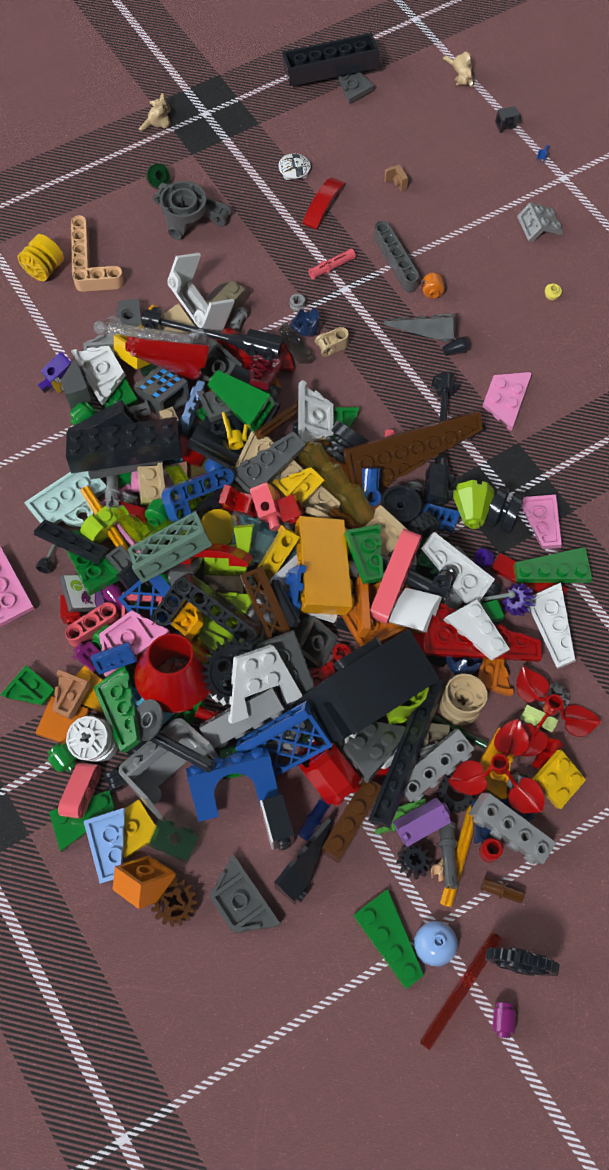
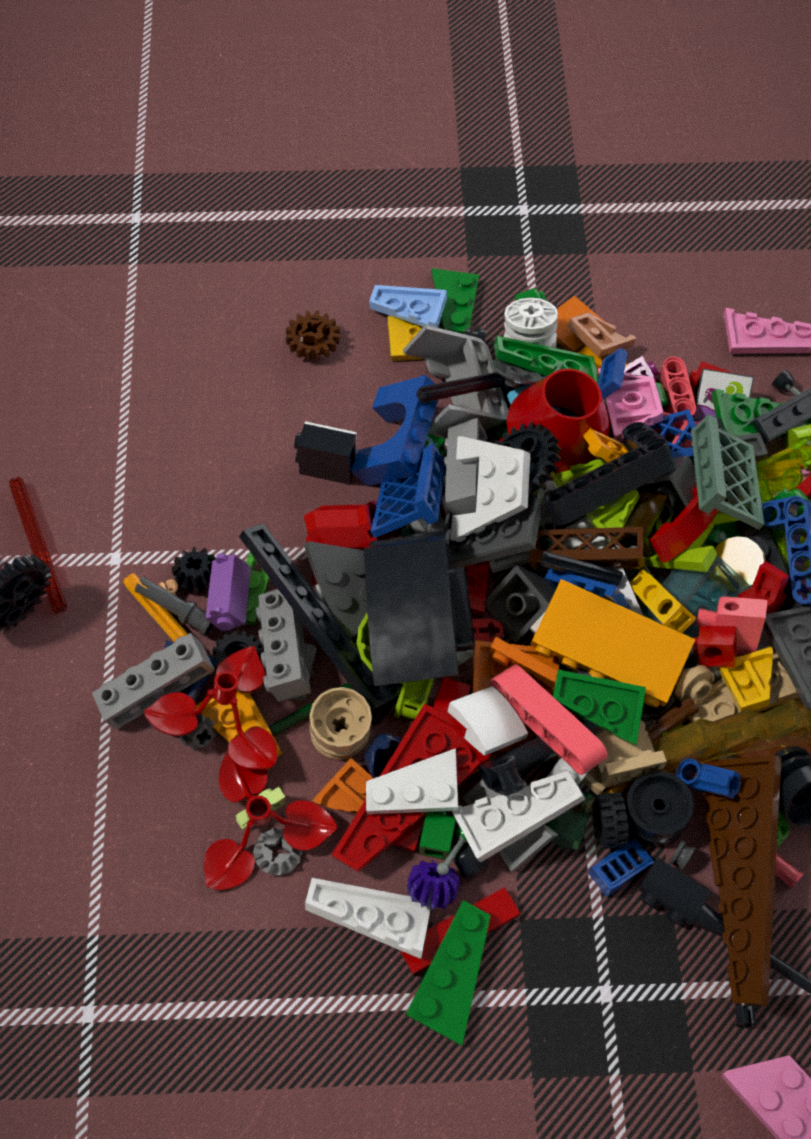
camera: 120 degrees right, 5 degrees down
green wing [0,665,55,706] -> none
coral beam [58,762,101,819] -> none
orange slope [113,855,176,909] -> none
clear green brick [147,818,198,862] -> none
dark grey wing [209,854,280,934] -> none
black wedge [274,818,331,905] -> none
clear blue axle [298,800,330,841] -> none
reddish brown arch [321,780,382,863] -> none
green wing [353,889,424,990] -> none
light blue cylinder [414,921,458,967] -> none
dark tan bracket [422,723,450,747] -> none
lime cone [453,480,494,529] -> none
dark purple tile [474,548,494,568] -> none
red brick [479,838,503,863] -> none
reddish brown axle [481,877,525,903] -> none
black wheel [485,486,525,533] -> none
bright pink wing [521,495,562,549] -> none
red plate [532,738,564,772] -> none
yellow plate [533,750,586,809] -> none

